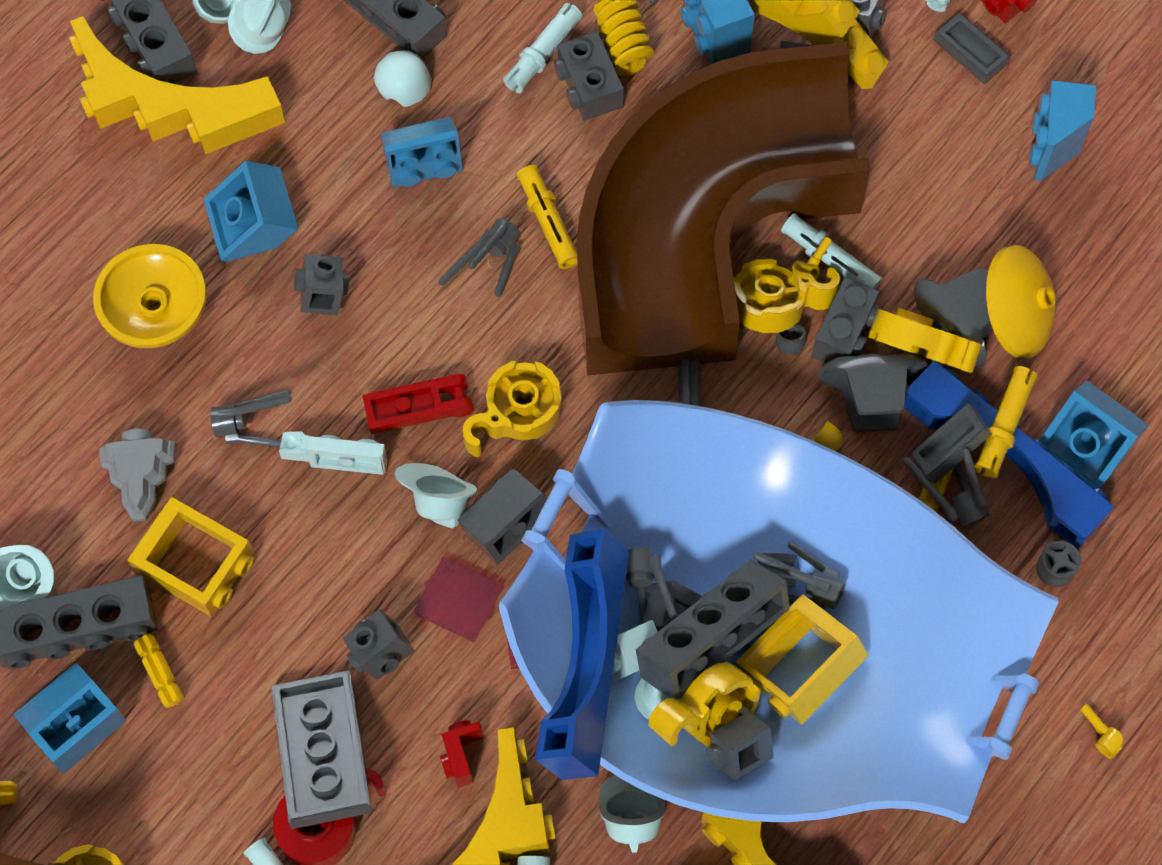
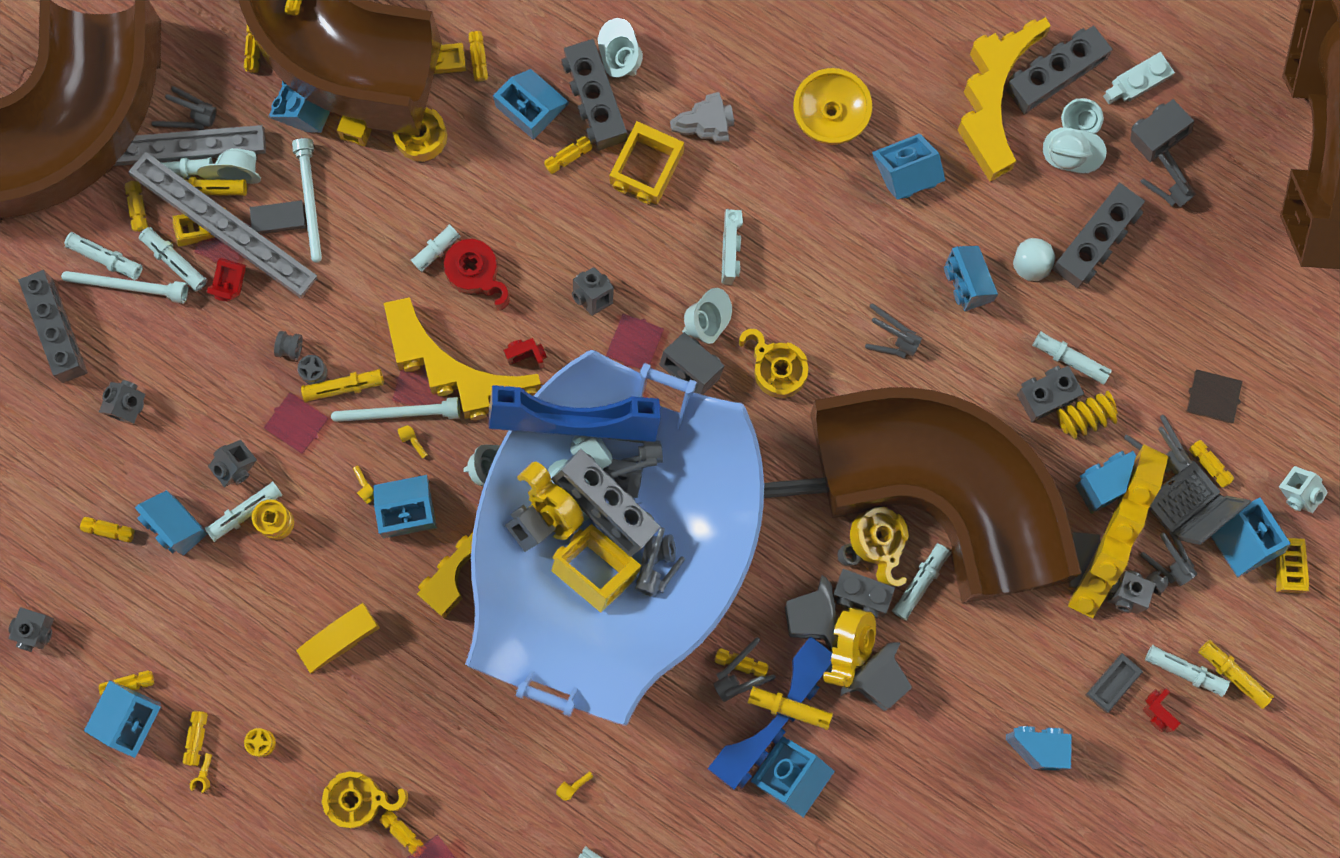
camera: 85 degrees right, 10 degrees up
dark grey plant [211,389,292,447] -> none
tile [272,670,372,829] -> none
dark grey brick [294,254,349,315] -> none
red plate [362,374,474,434] -> none
yellow pin [516,165,577,269] -> none
yellow hand [791,236,833,281] -> none
yellow hinge [813,421,843,451] -> none
dark grey tile [911,404,992,484] -> none
yellow dish [986,245,1056,358] -> none
dark grey wheel [1036,541,1081,587] -> none

